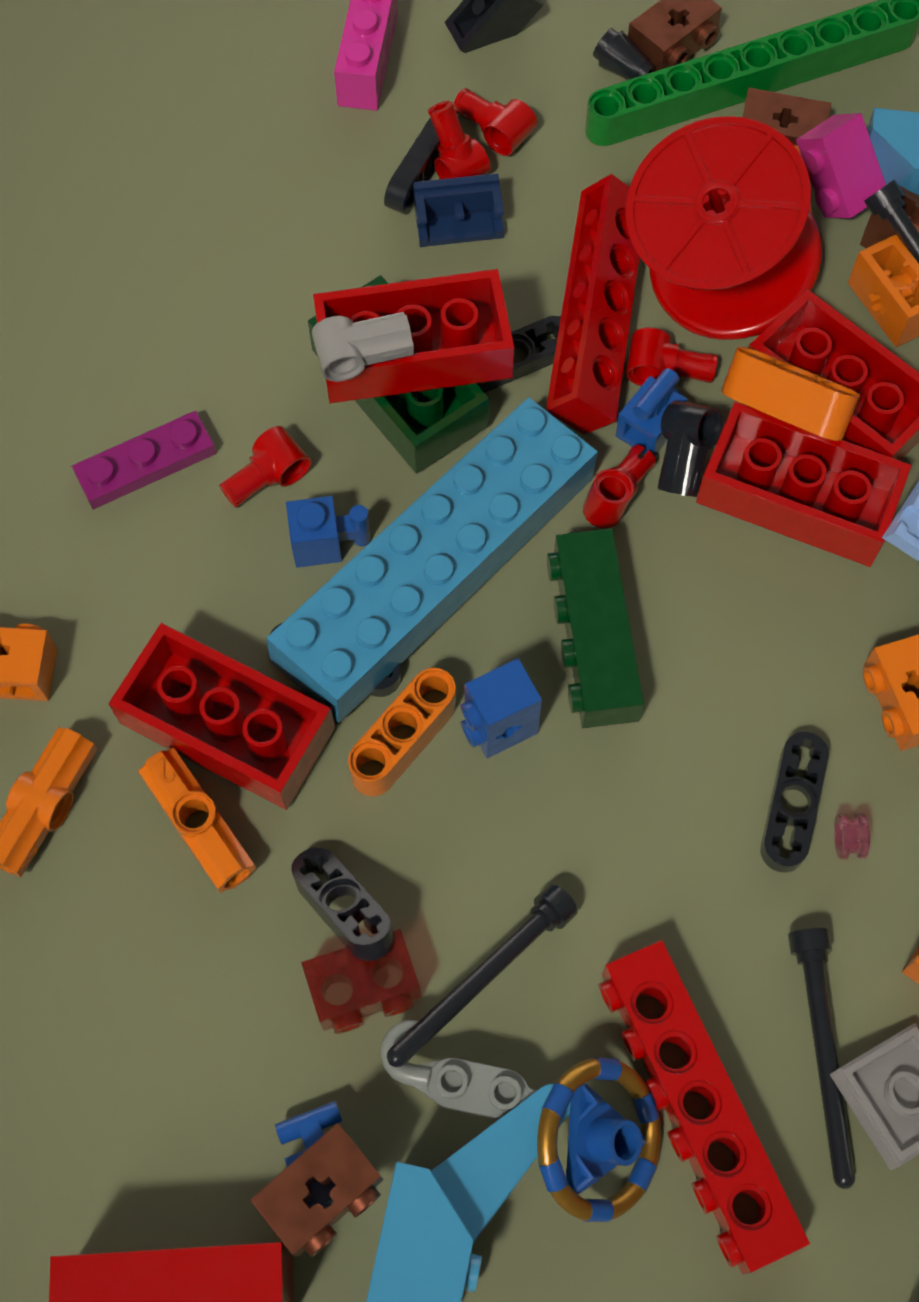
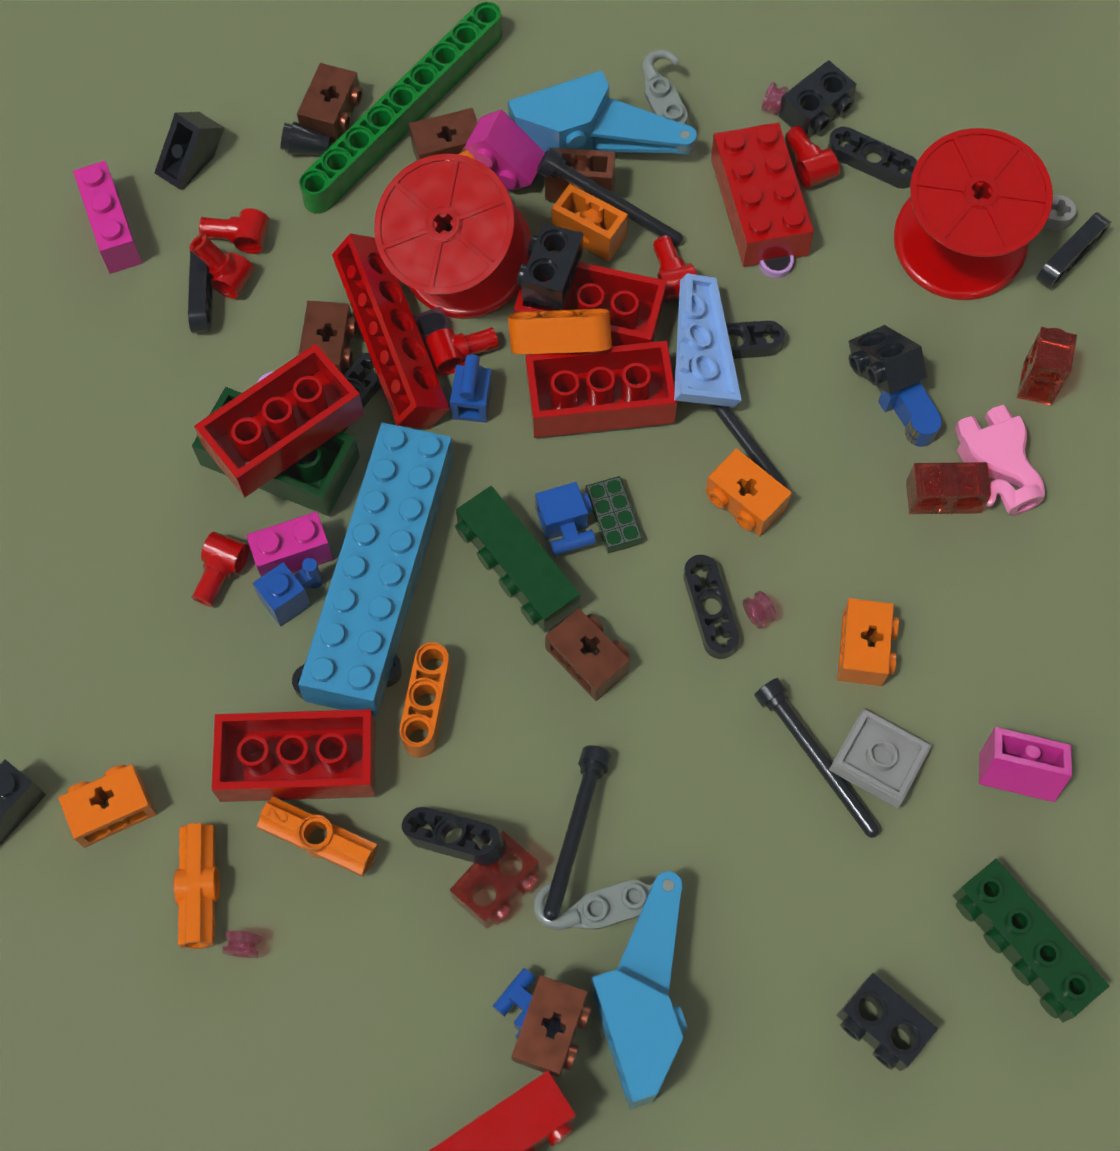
camera: 30 degrees left, 0 degrees up
magenta plate [71,410,217,510] -> none
light grey piece [312,312,414,382] -> none
dark blue hinge [413,173,504,247] -> none
blue brick [460,658,542,758] -> none
blue piece [537,1057,661,1222] -> none
red pin [583,445,656,529] -> none
red brick [598,940,810,1274] -> none
black piece [657,400,723,497] -> none
none -> clear pink bush [222,931,262,958]
none -> dark pink brick [246,511,333,577]
none -> copper brick [299,300,357,375]
none -> black tile [413,306,449,345]
none -> black brick [517,223,583,310]
none -> blue brick [535,481,596,556]
none -> copper brick [545,608,630,701]
none -> dark green tile [585,476,643,553]

